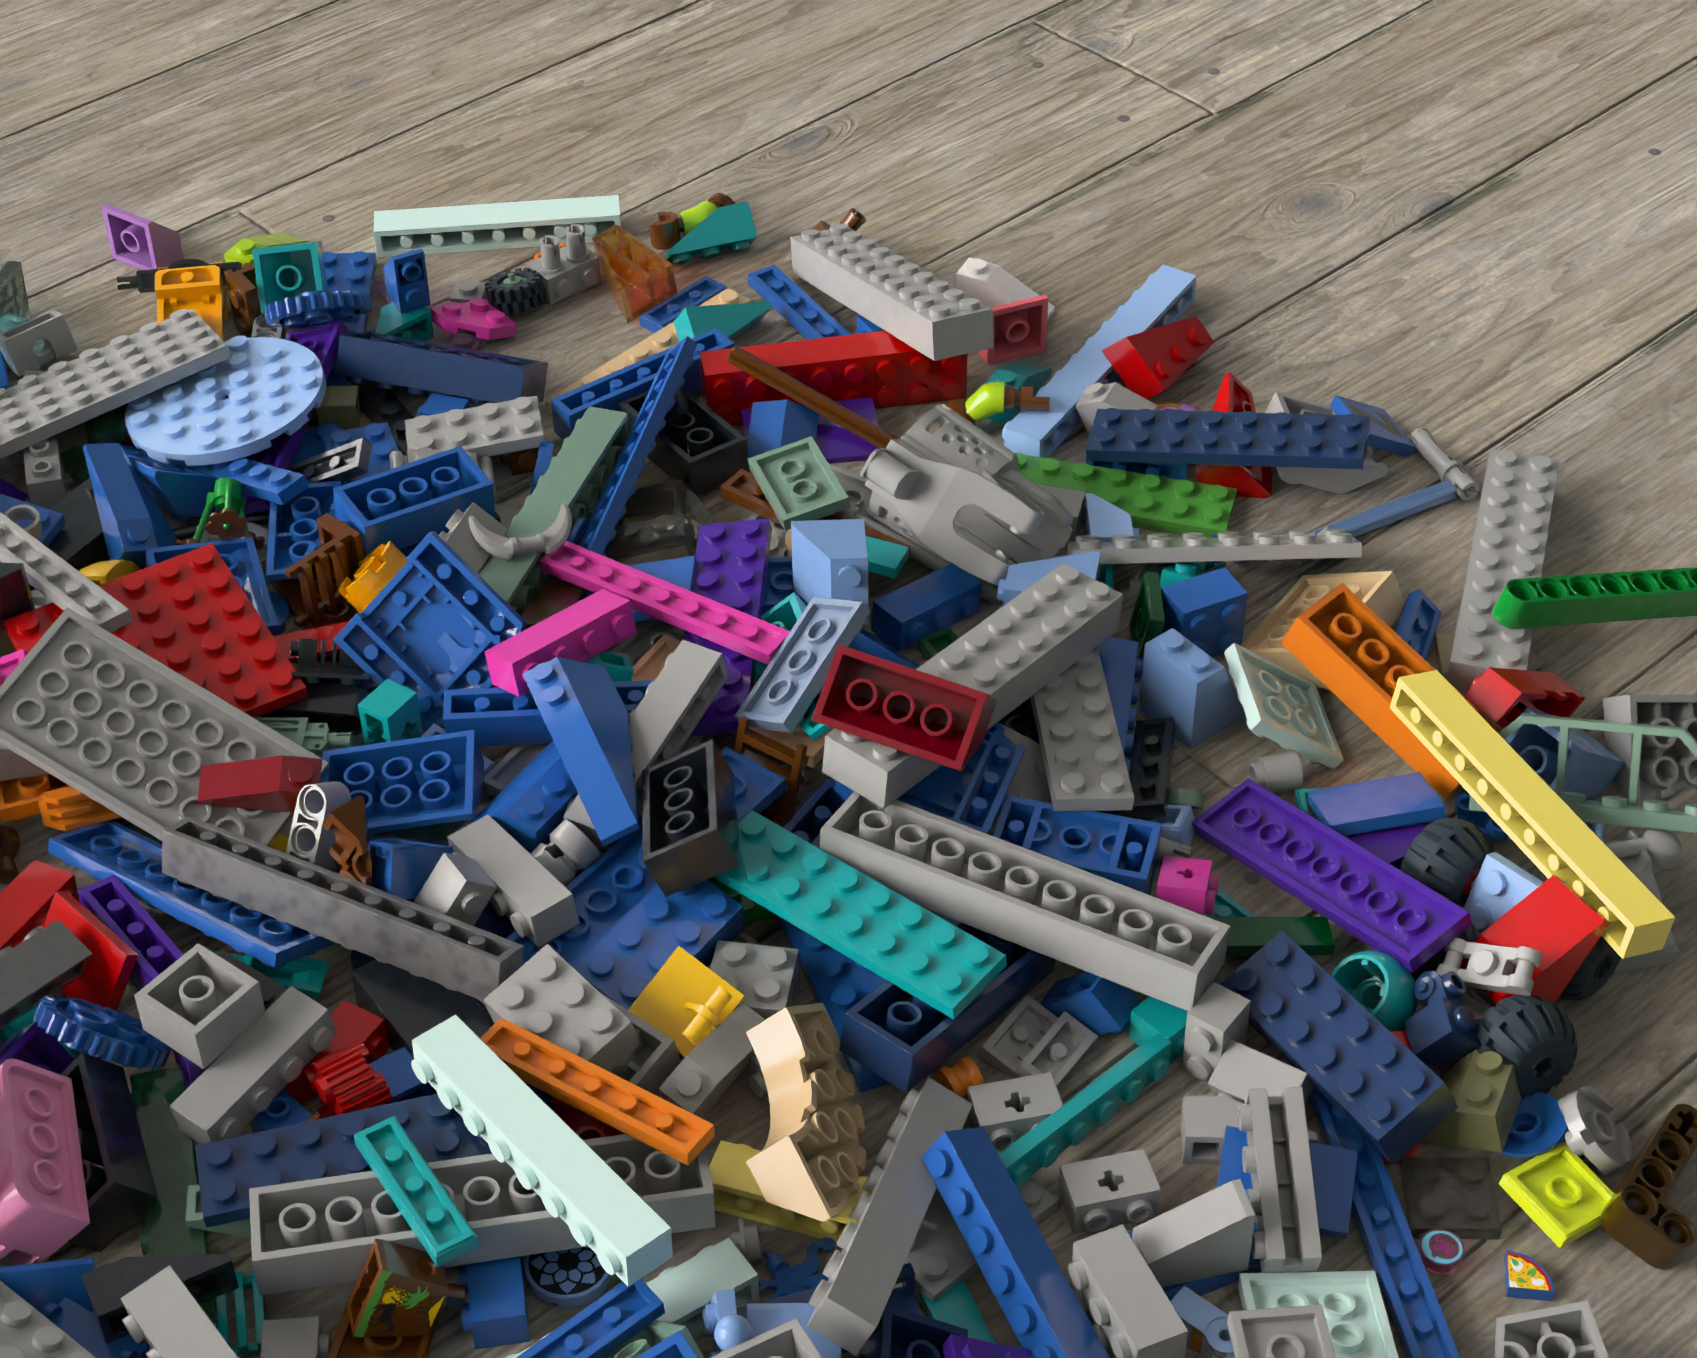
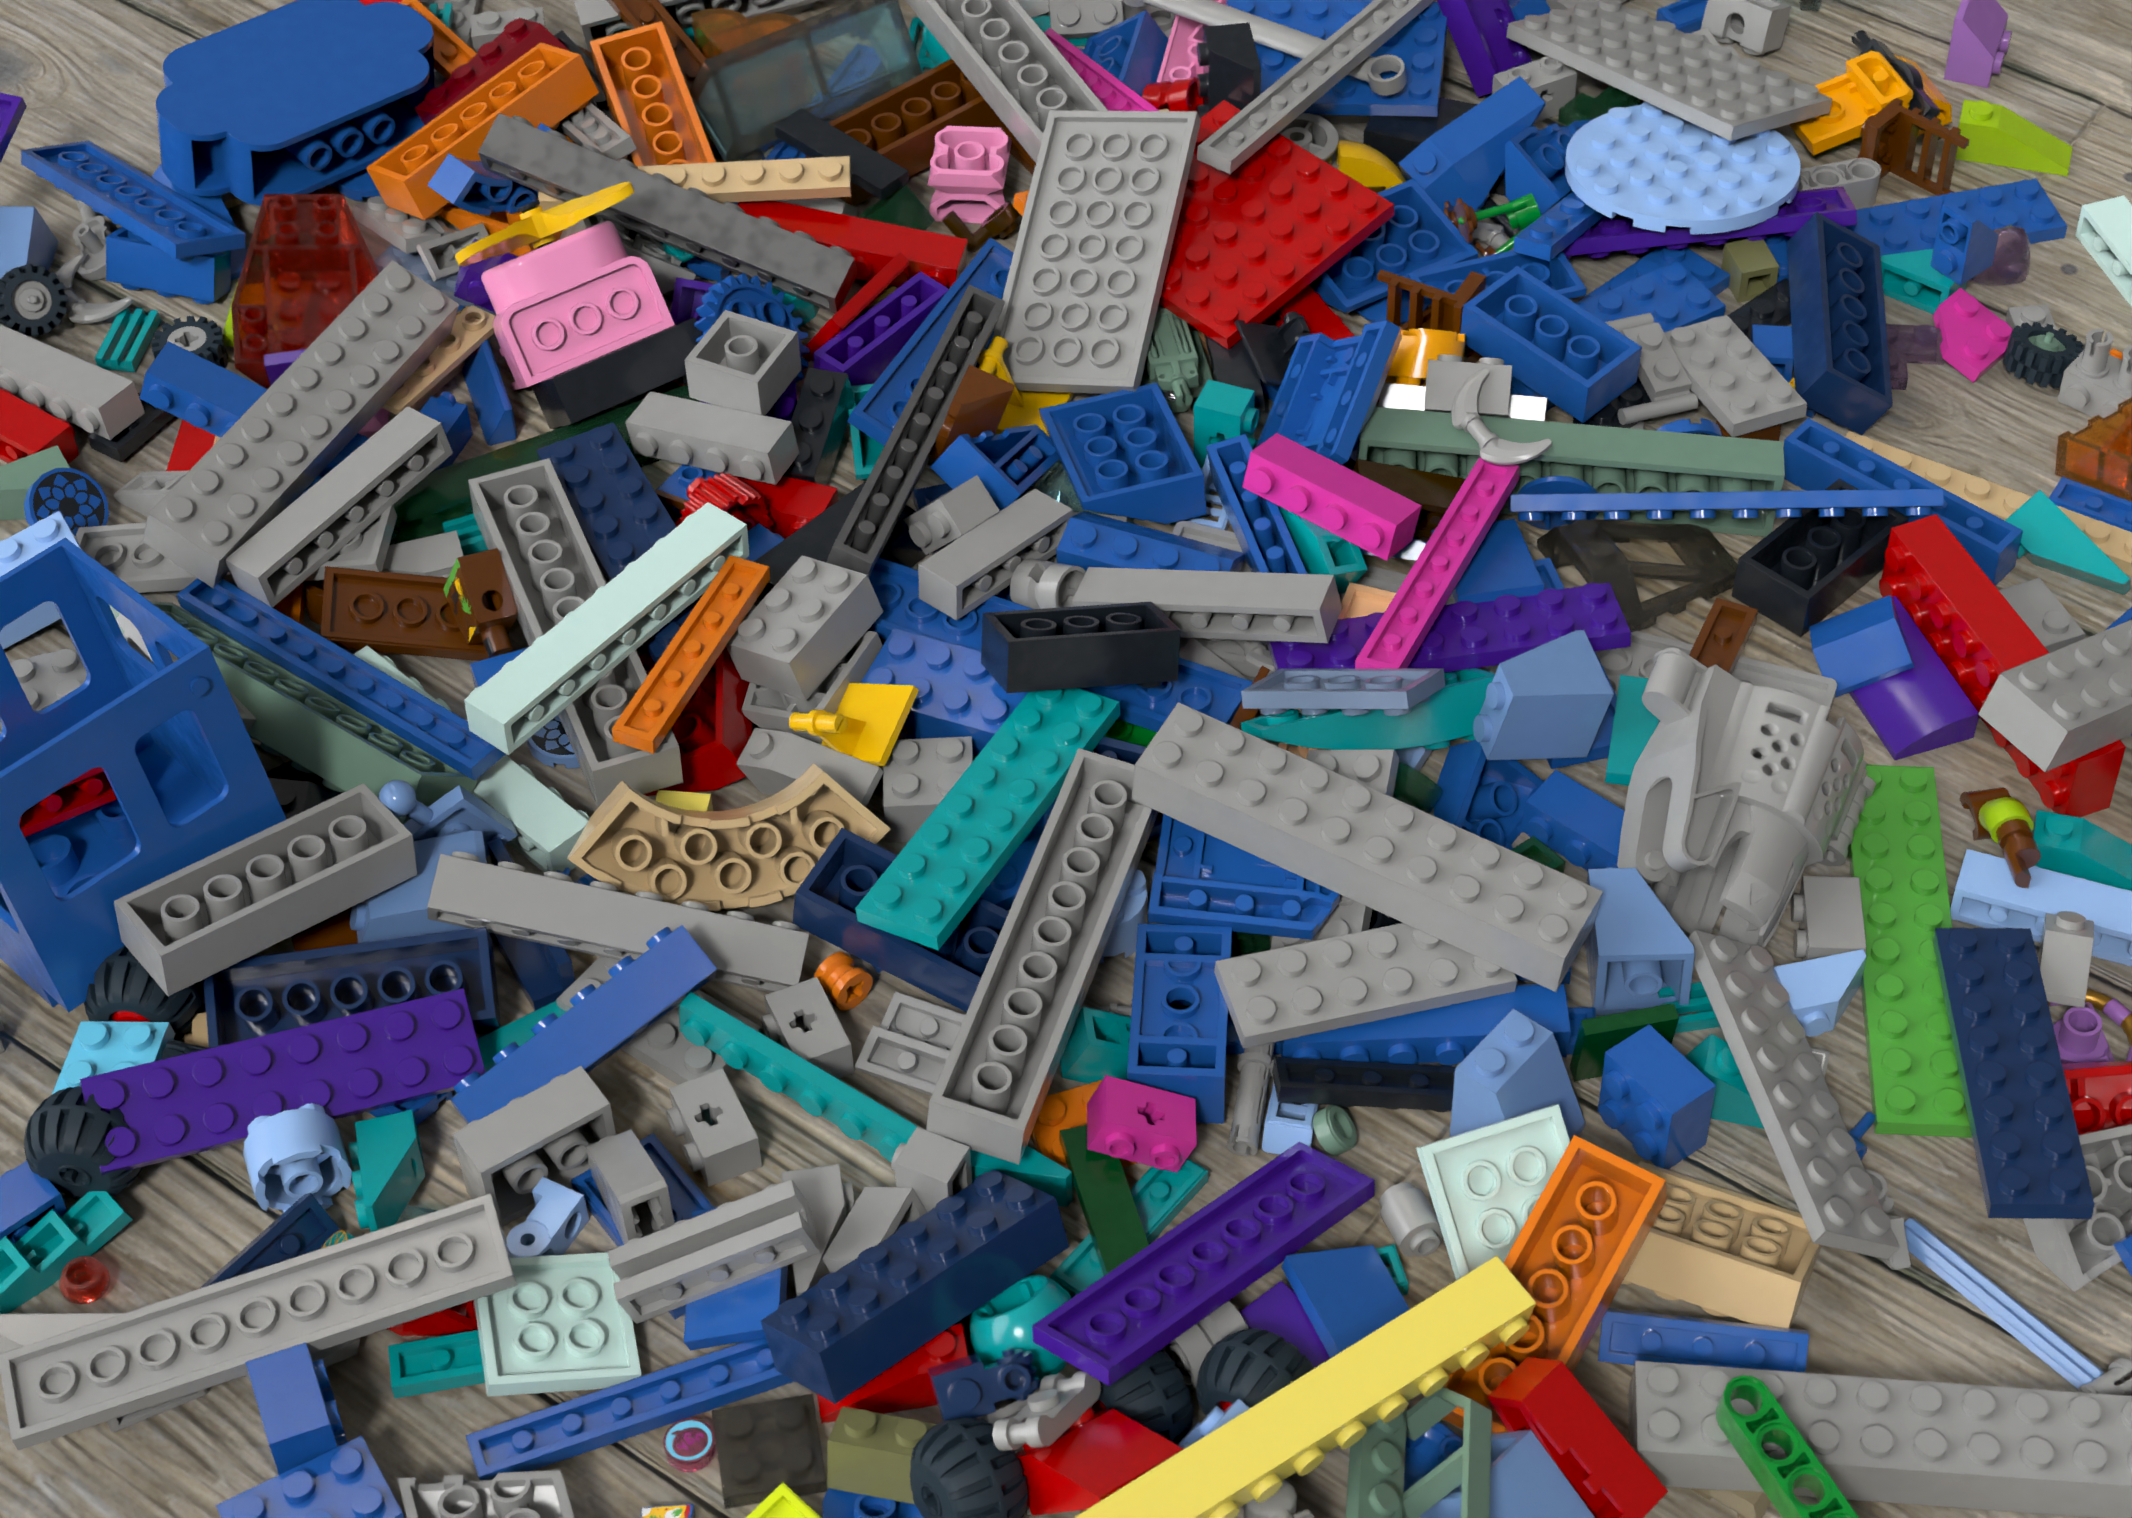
camera: 80 degrees right, 5 degrees up
black slope [81,1254,239,1344] -> none
dark red slope [197,755,322,813] -> none
teal slope [252,241,329,314] -> none
blue gear [265,290,372,328] -> none
light grey beam [286,781,351,873] -> none
black plate [288,438,372,483] -> none
teal tile [354,1116,479,1267] -> none
blue wedge [523,657,640,846] -> none
reddish brown axle [727,346,900,448] -> none
sand green plate [748,436,851,531] -> none
dark red slope [811,644,997,772] -> none

